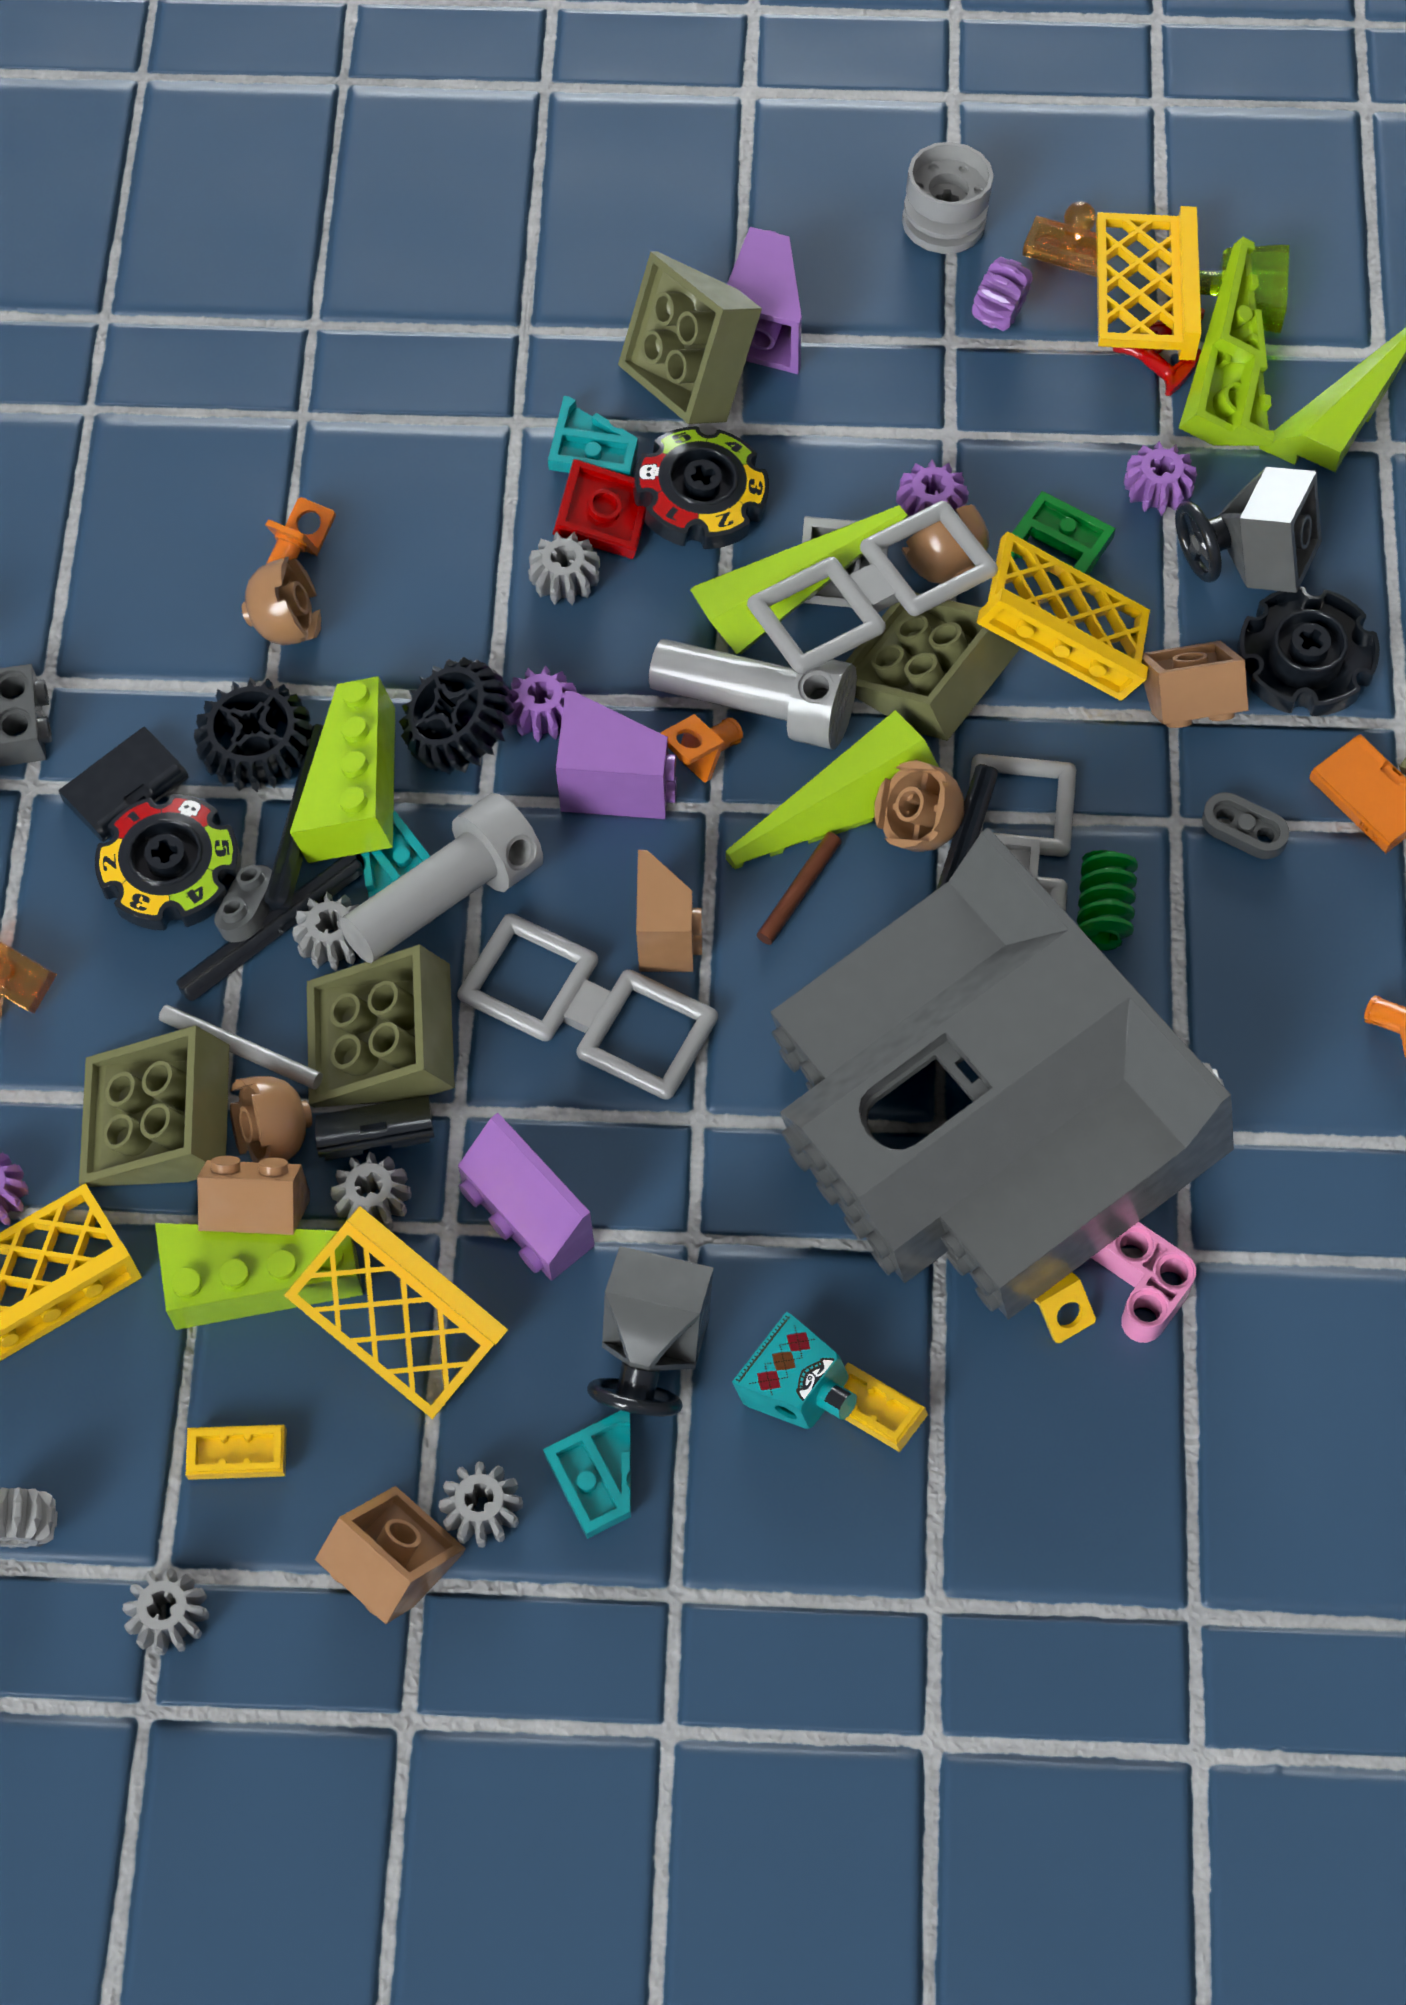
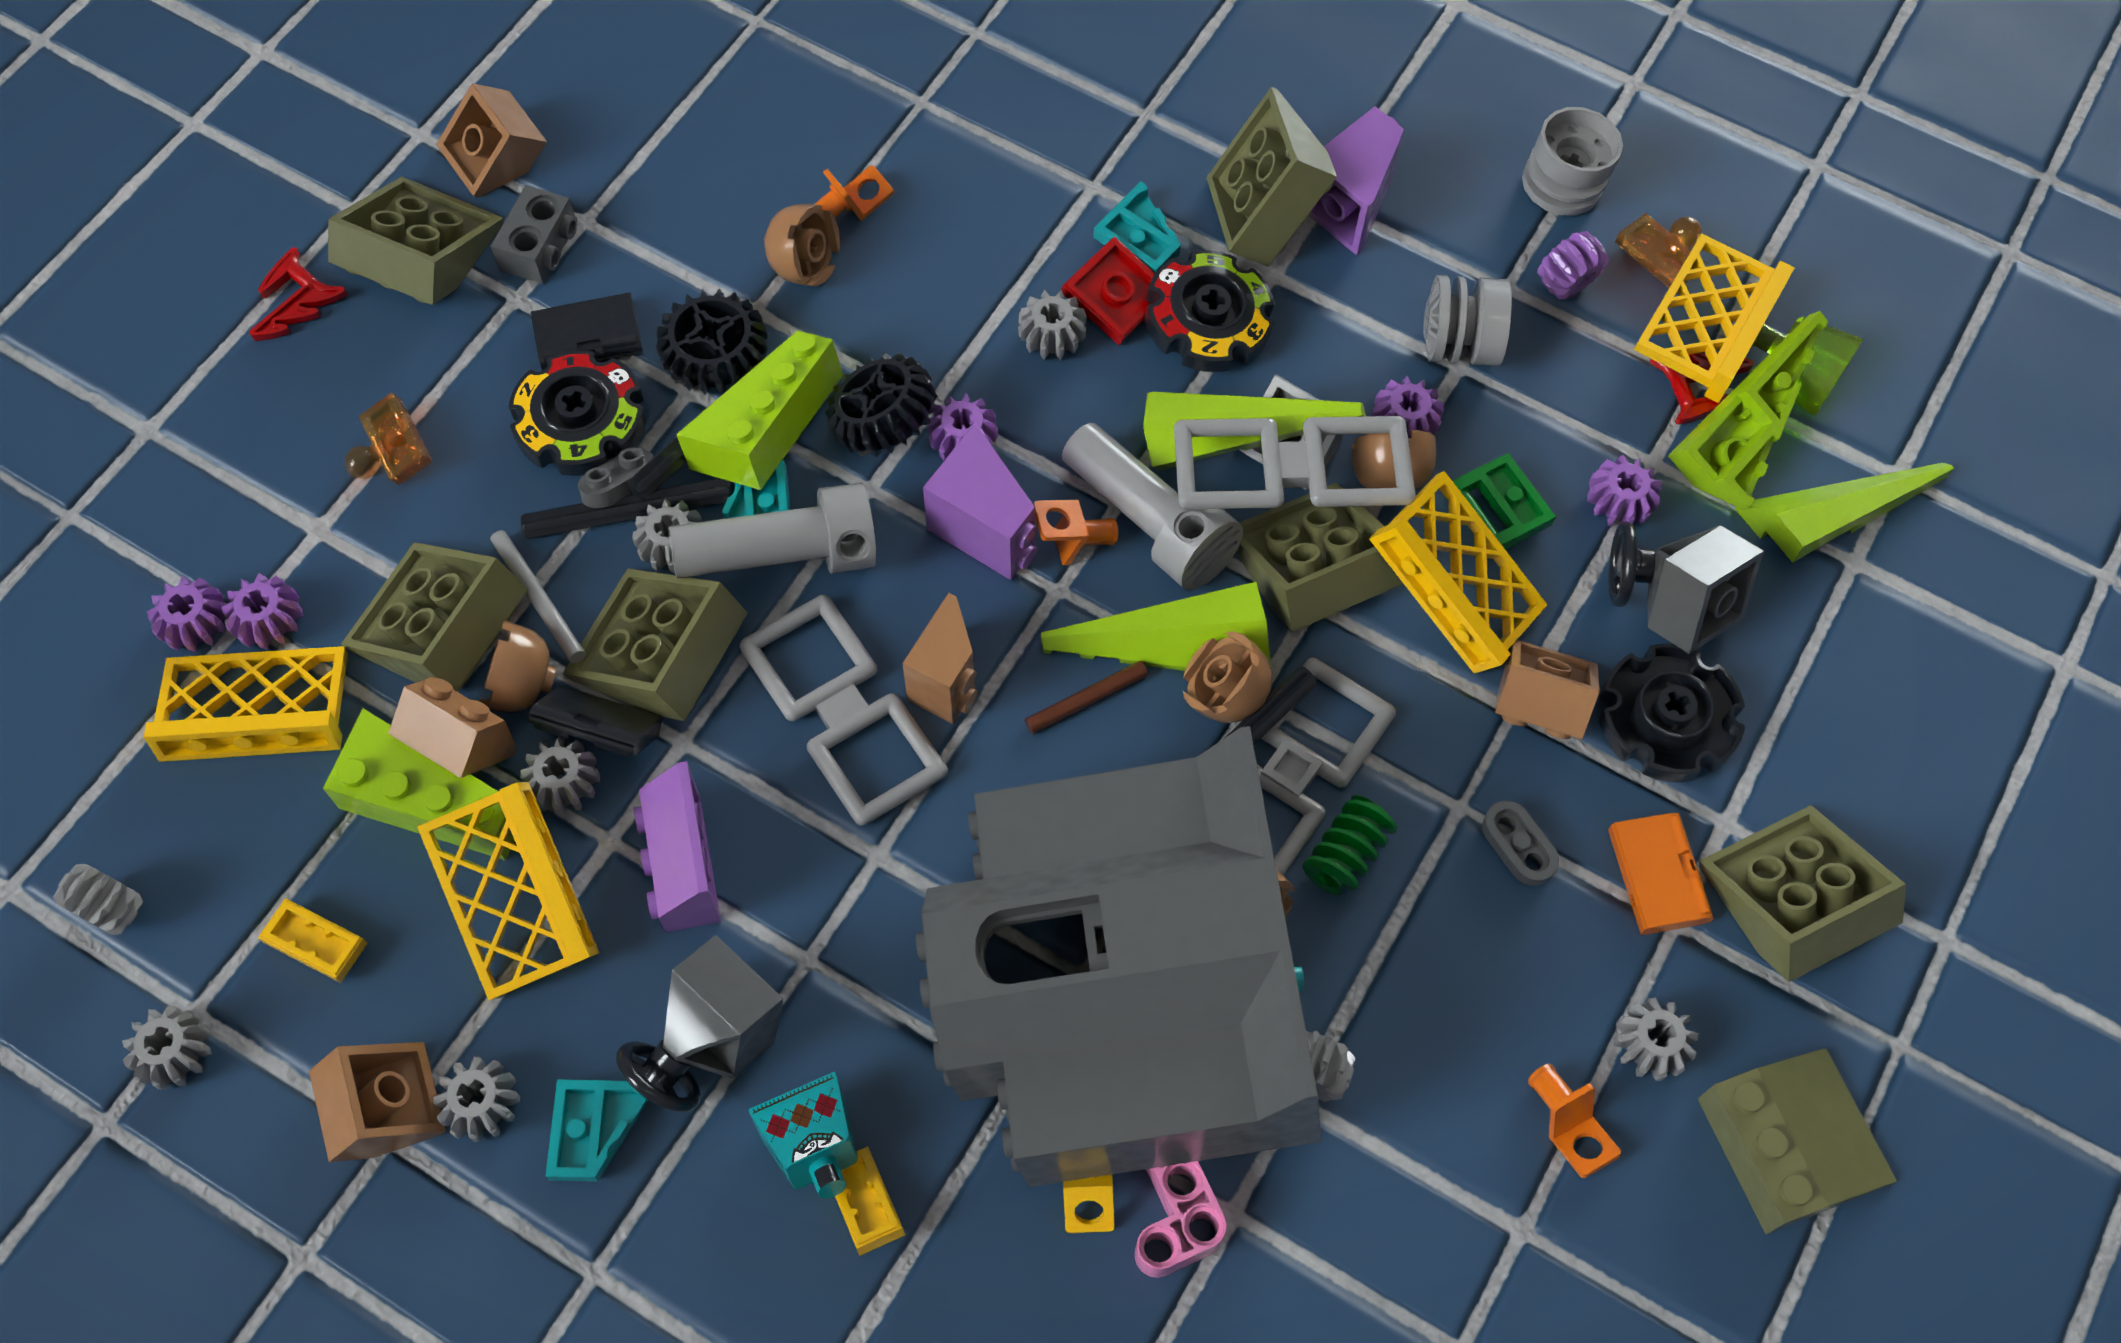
camera: 25 degrees right, 0 degrees up
none -> light grey wheel [1423,275,1512,366]

